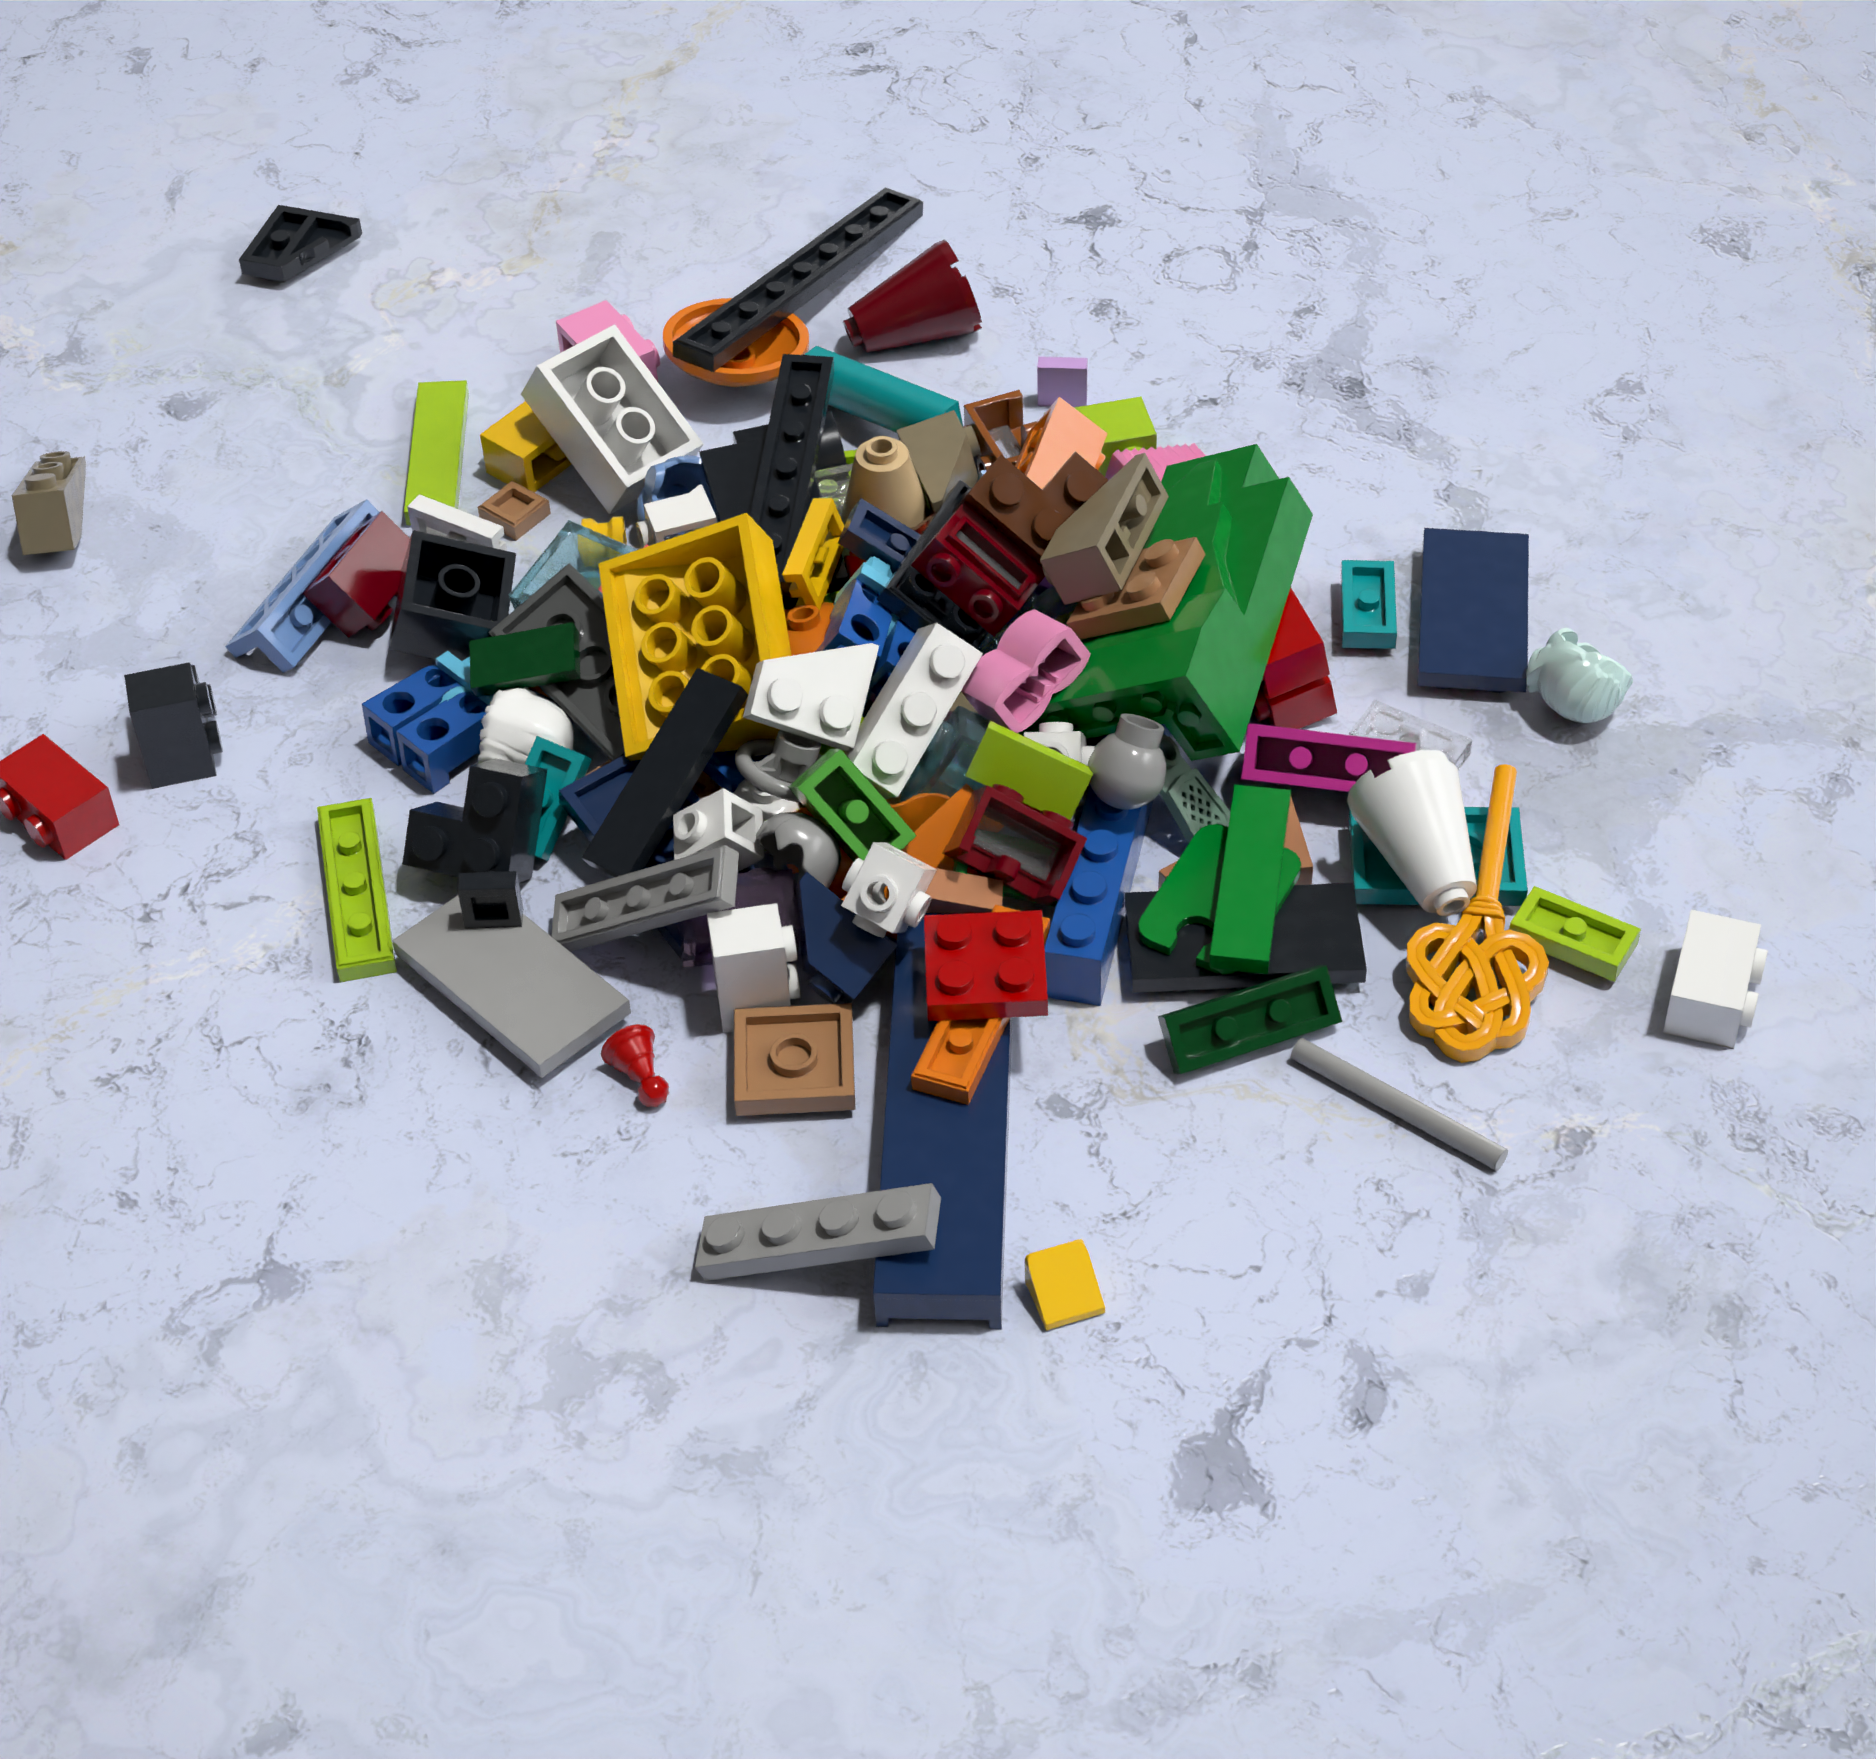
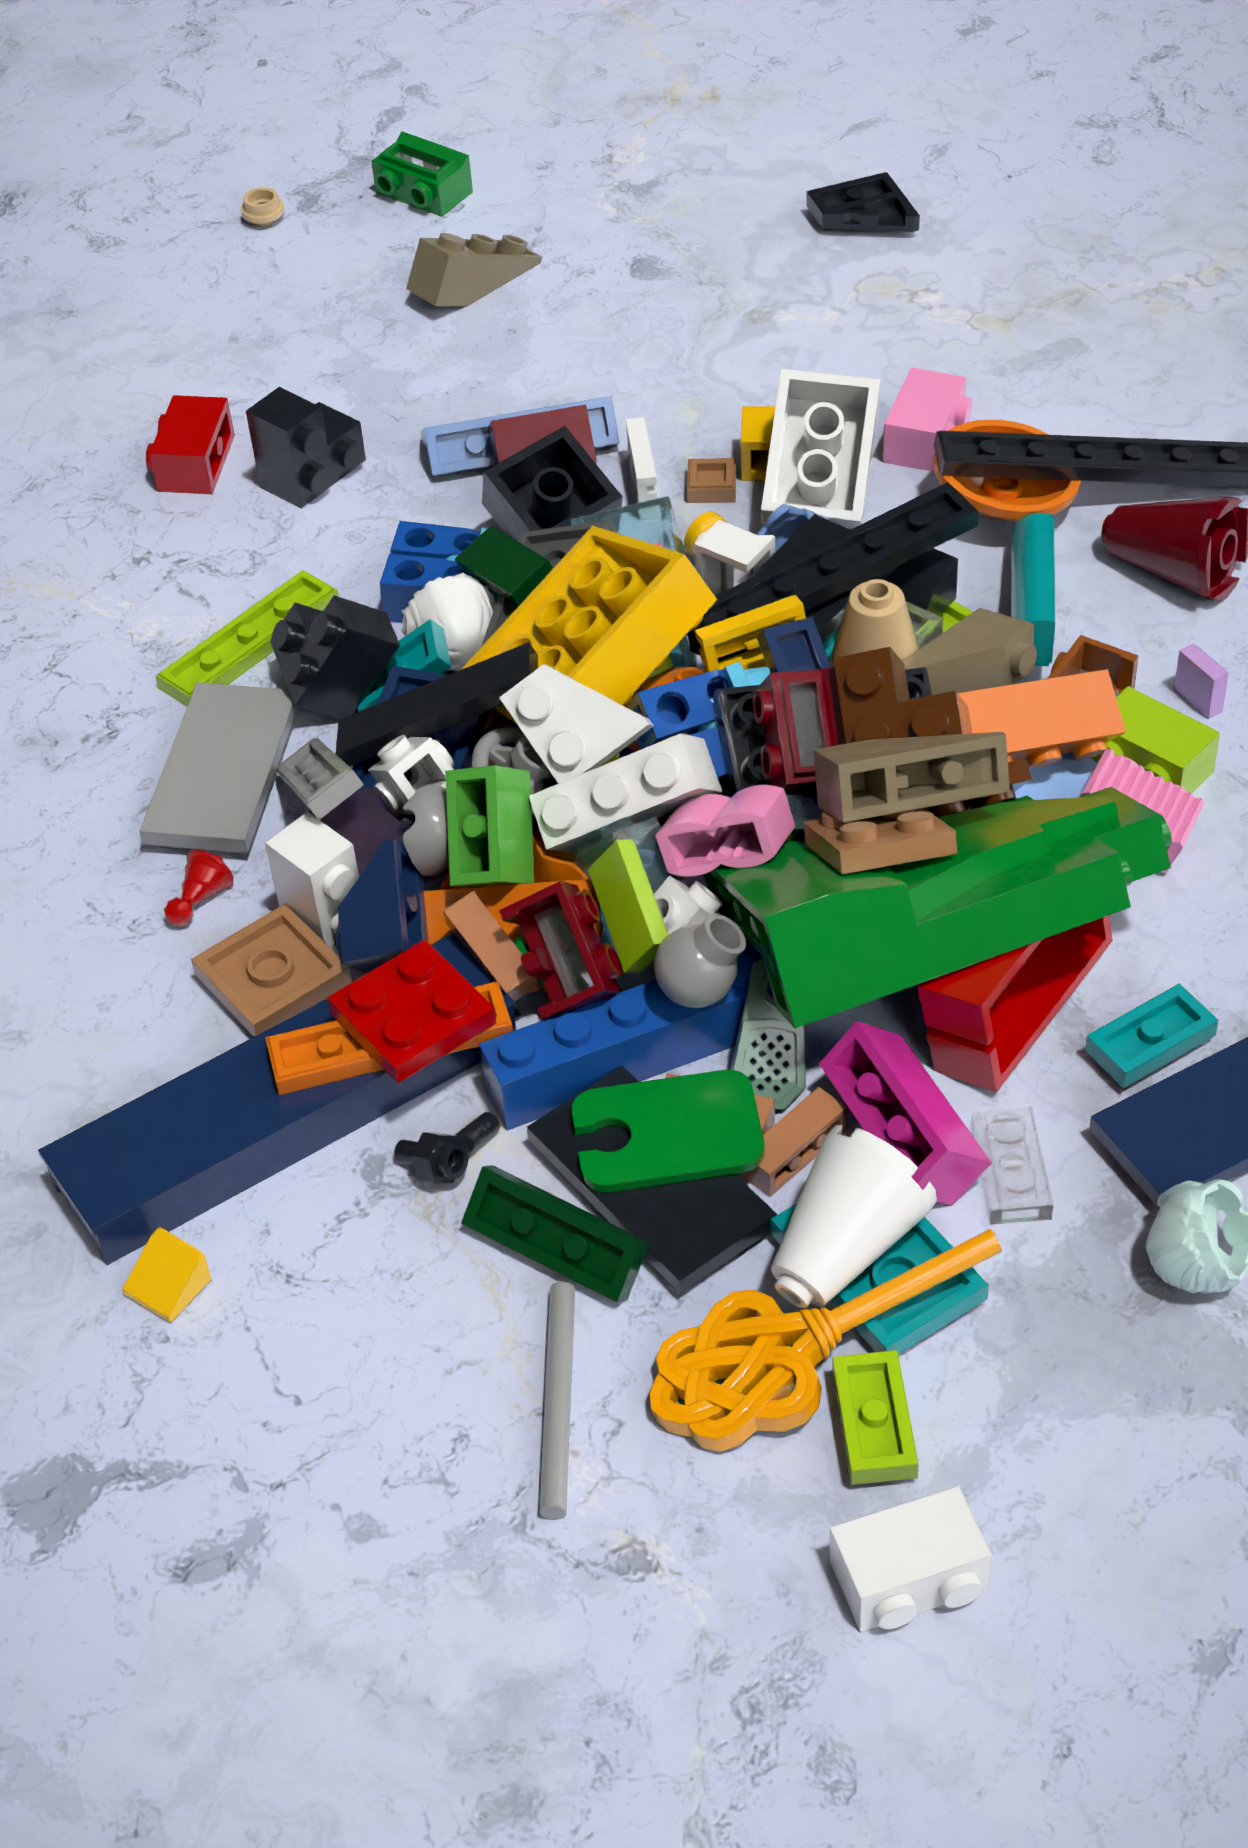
camera: 55 degrees right, 0 degrees up
lime tile [404,380,469,525] -> none
black plate [457,871,524,929] -> none
light grey plate [695,1183,941,1281] -> none
white brick [841,842,937,938] -> none
green tile [1209,784,1291,974] -> none
none -> black piece [394,1112,500,1183]

